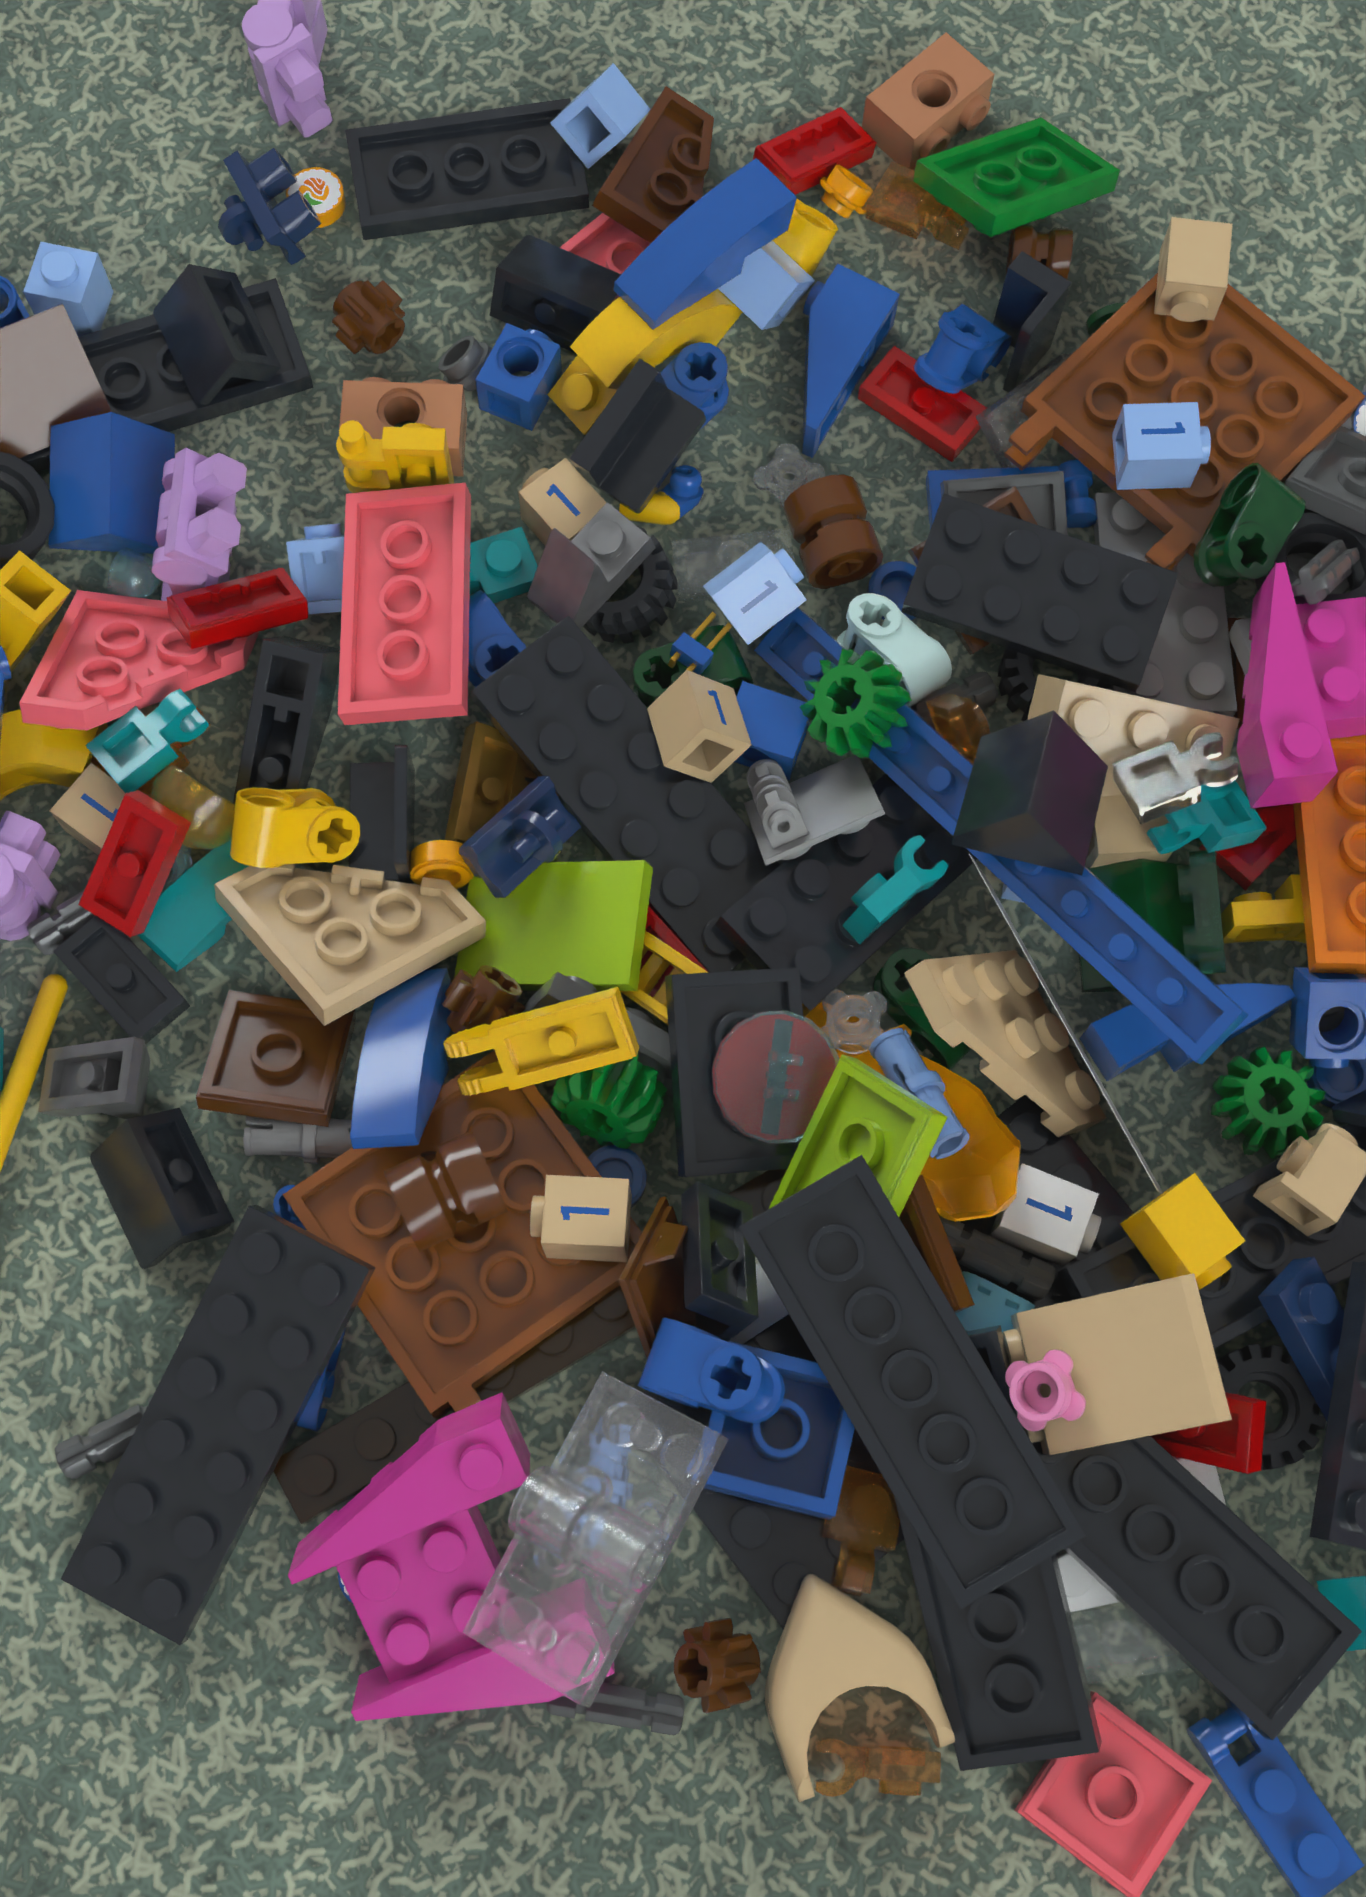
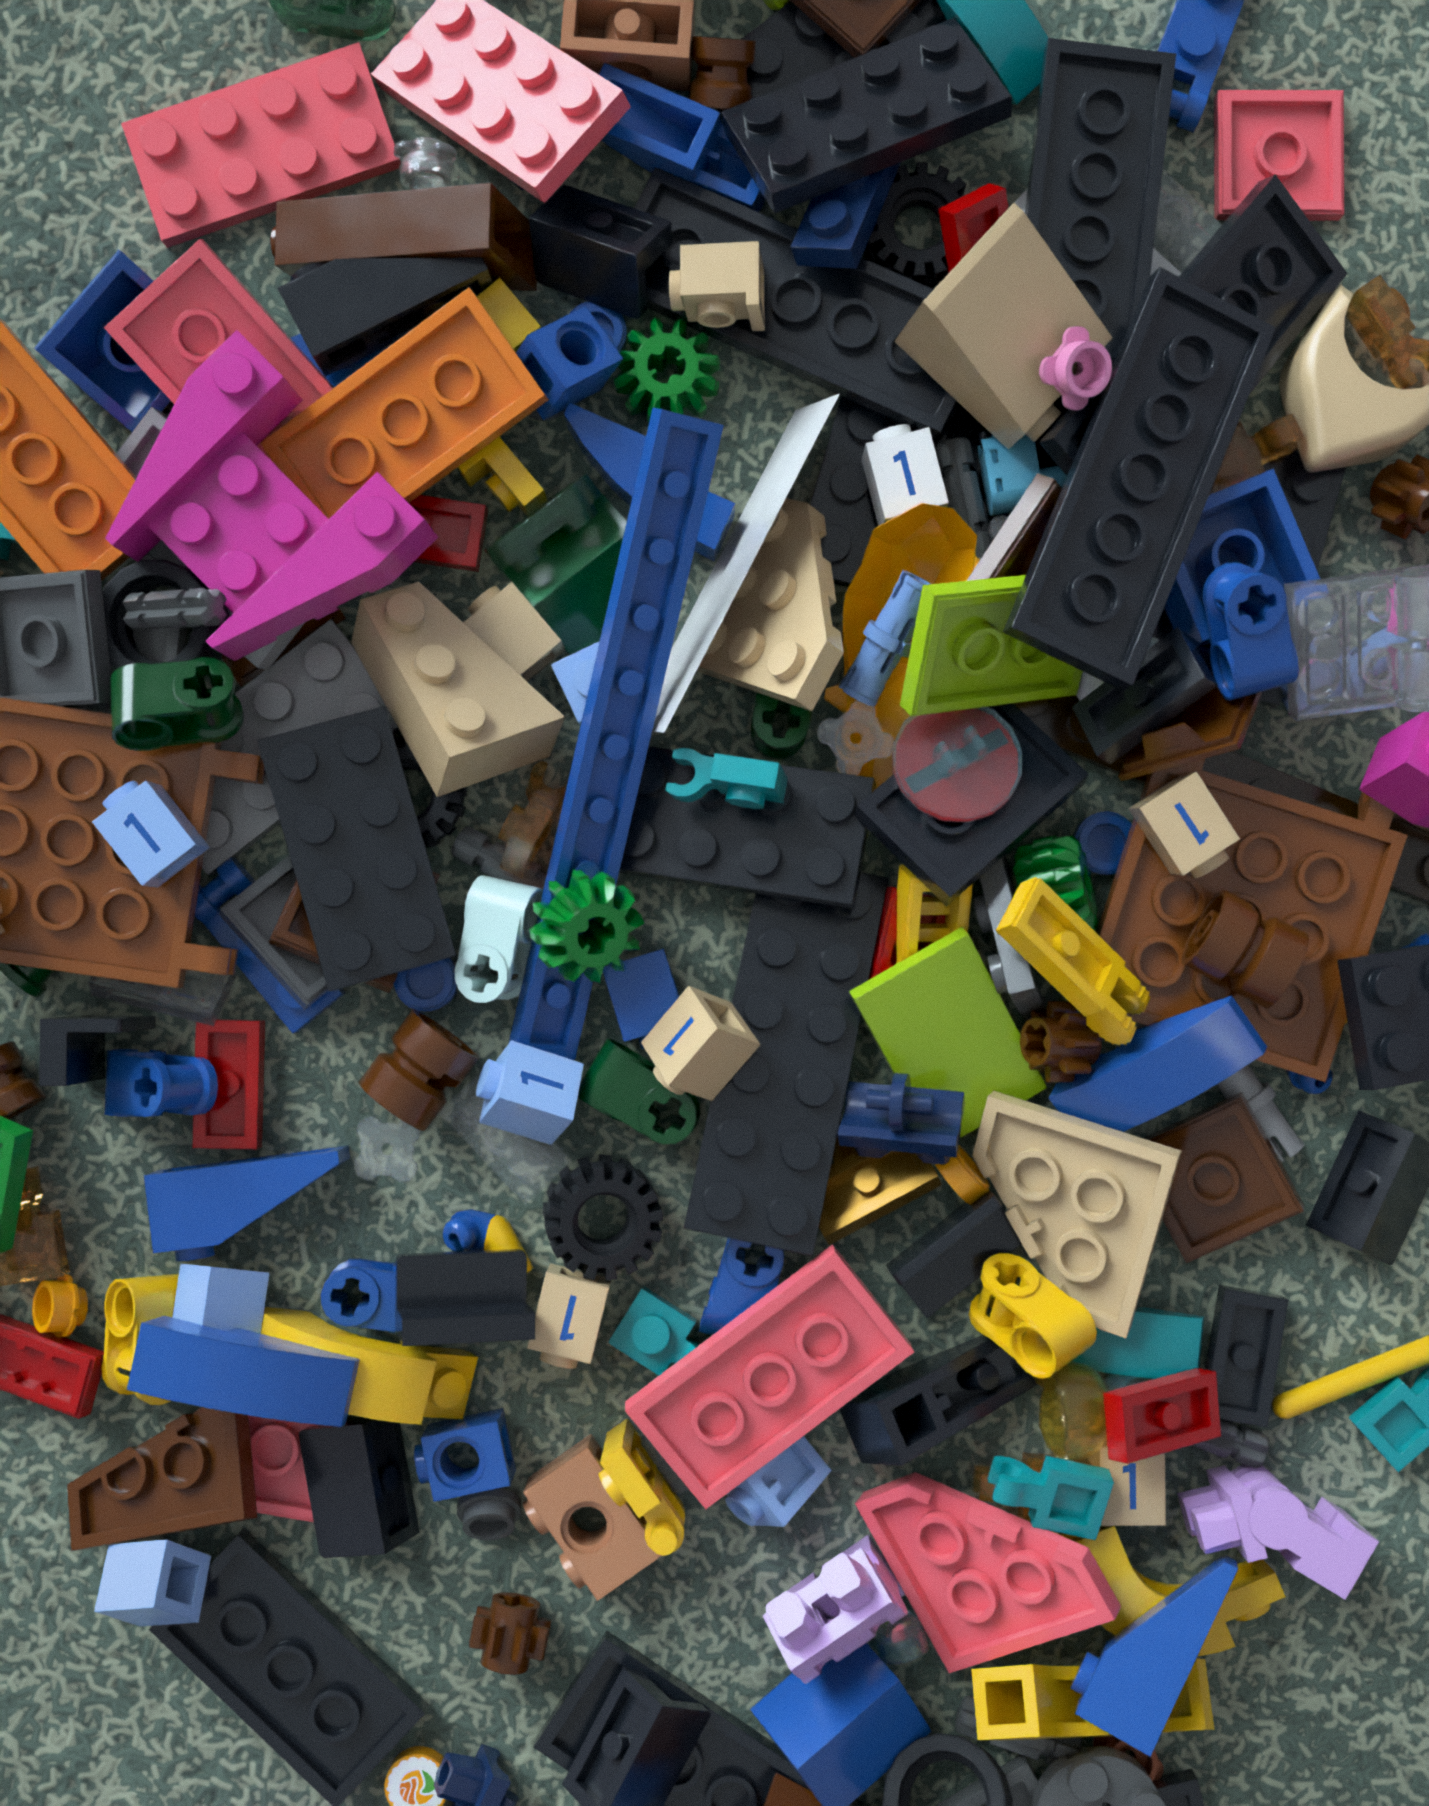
camera: 125 degrees left, 15 degrees up
flat silver slope [38,1037,151,1119] -> none
red plate [167,568,308,649] -> none
flat silver slope [527,502,656,629] -> none
blue piece [668,612,732,675] -> none
light grey hinge [744,755,885,865] -> none
black slope [952,710,1108,875] -> none
clear smoke plate [1112,732,1238,825] -> none
yellow brick [1120,1173,1245,1290] -> none
teal plate [1146,778,1267,854] -> none

